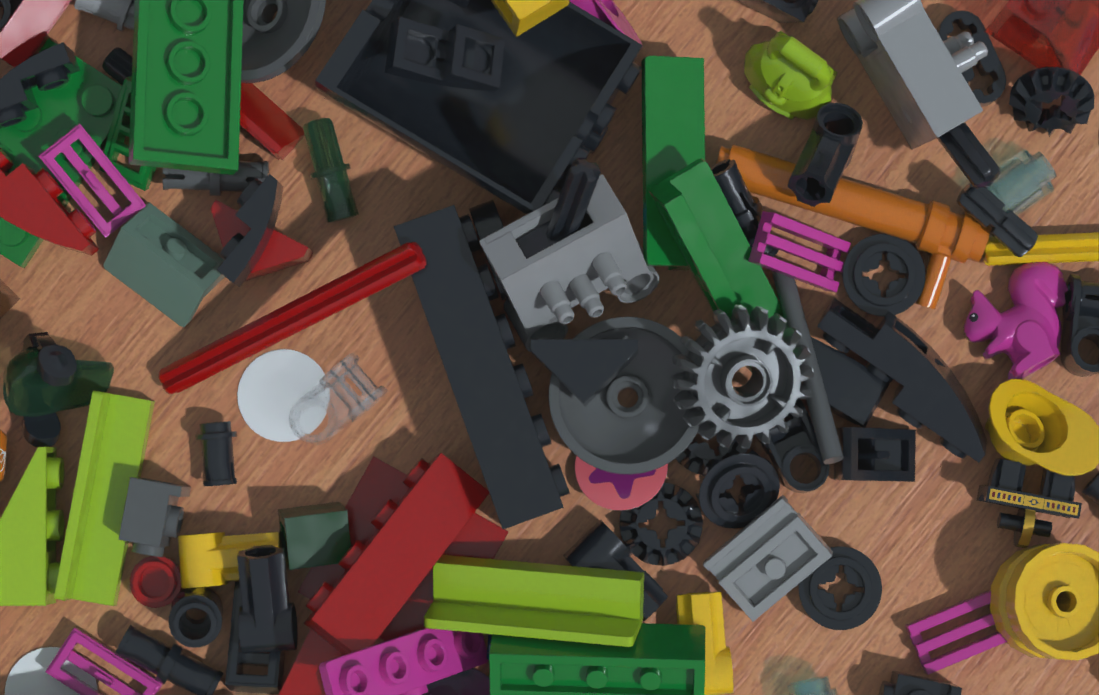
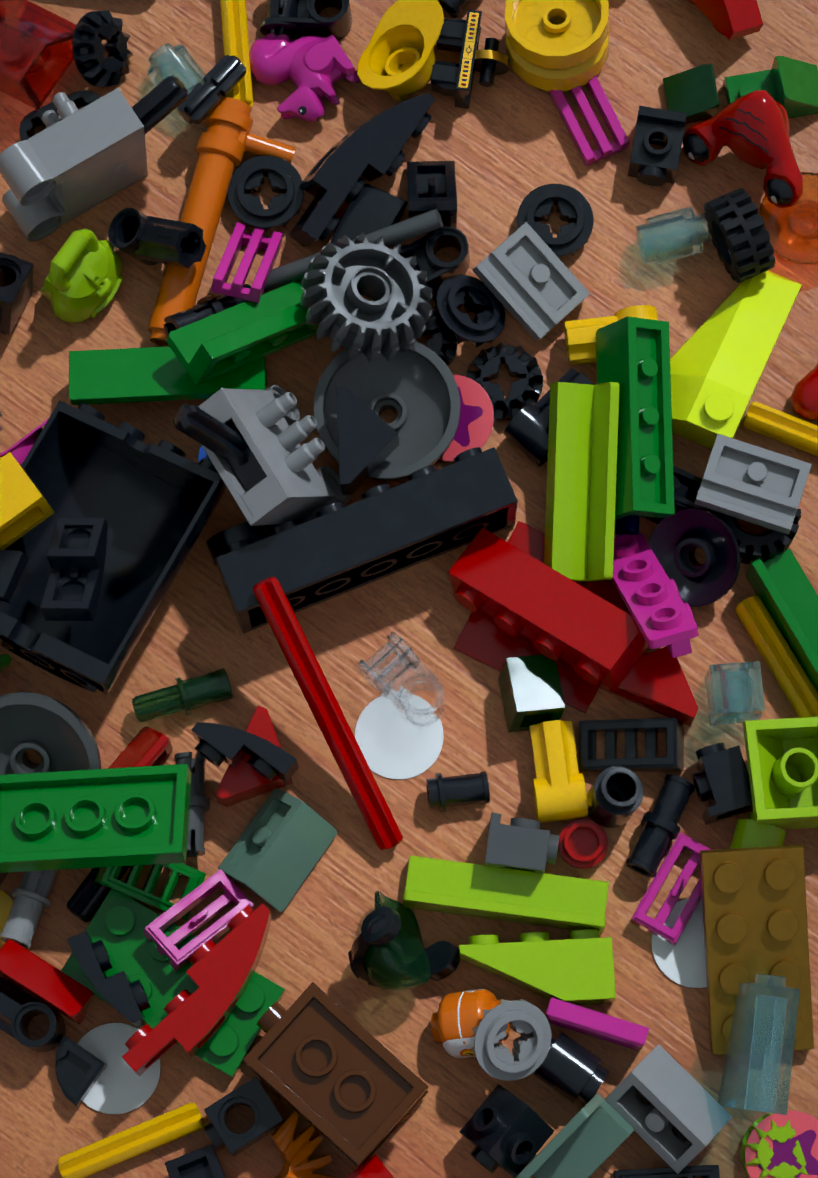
camera: 90 degrees left, 10 degrees down
black piece [237,545,298,654] -> none

